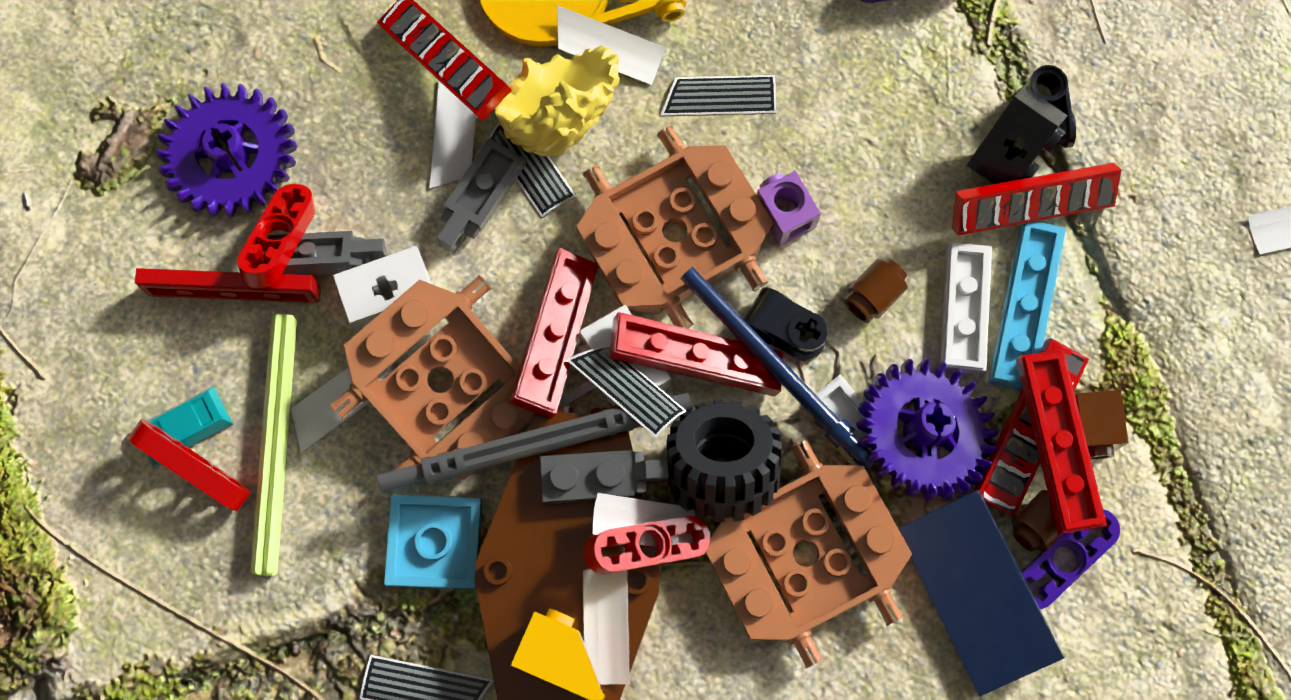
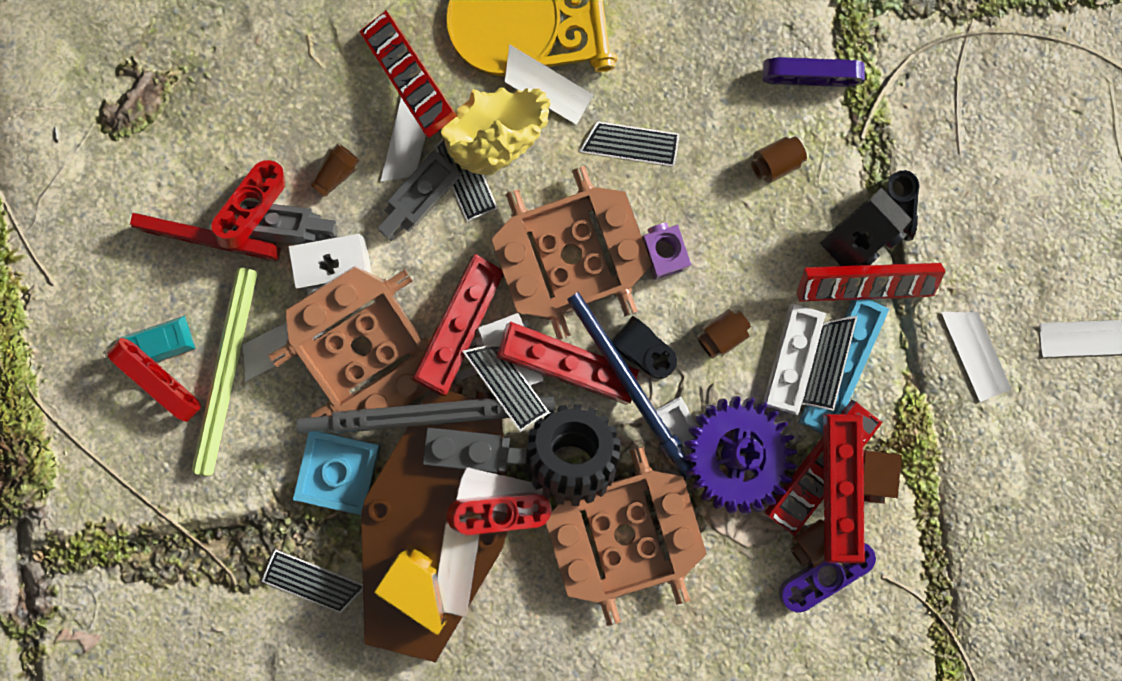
camera: 10 degrees right, 10 degrees up
dark purple gear [155,83,298,218] -> none
dark blue tile [898,490,1065,697] -> none
none -> reddish brown cone [310,143,360,197]
none -> reddish brown brick [751,136,807,183]
none -> sticker [801,316,858,411]
none -> white sticker [941,312,1012,402]

